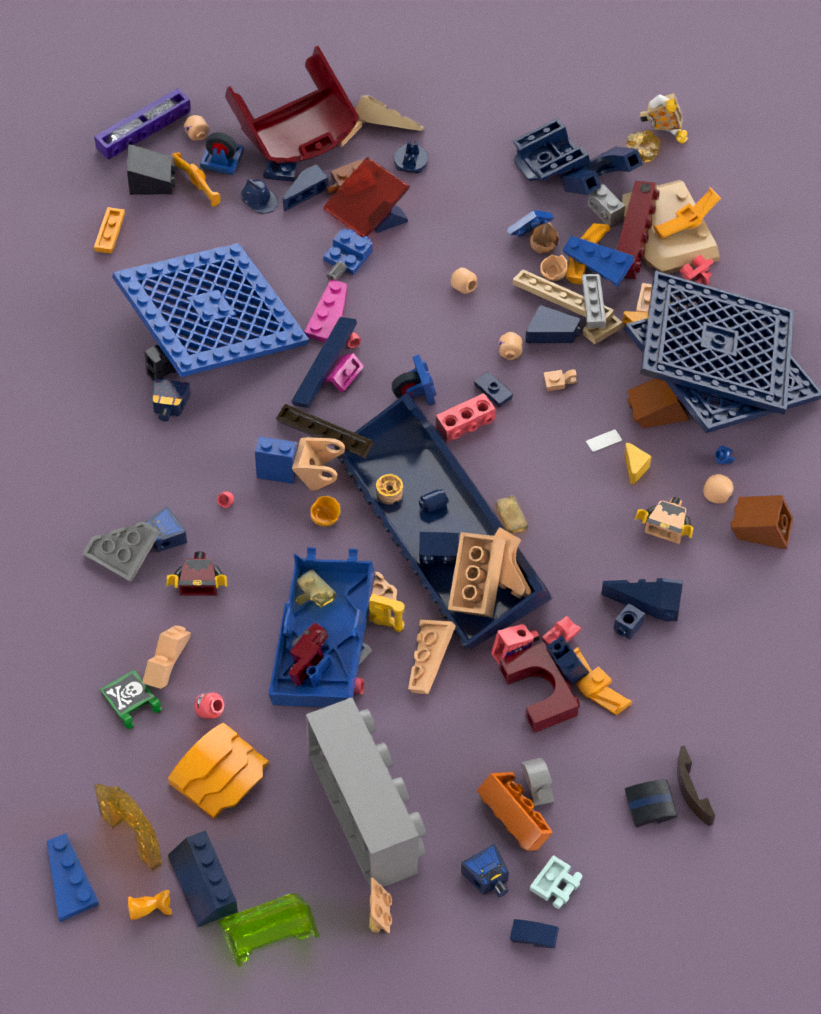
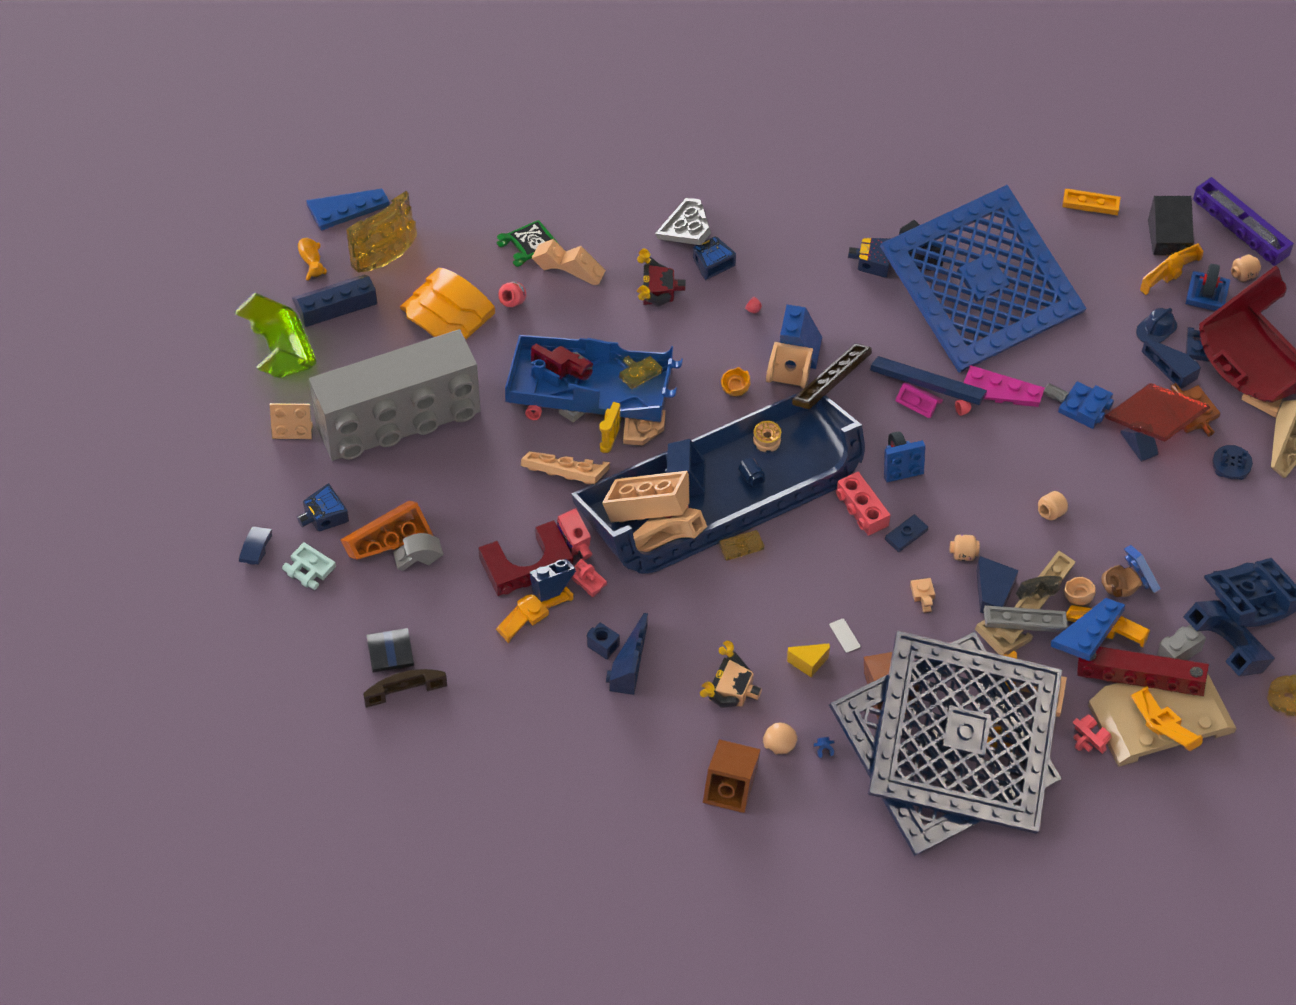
camera: 90 degrees right, 0 degrees up
none -> clear smoke slope [1016,576,1063,600]

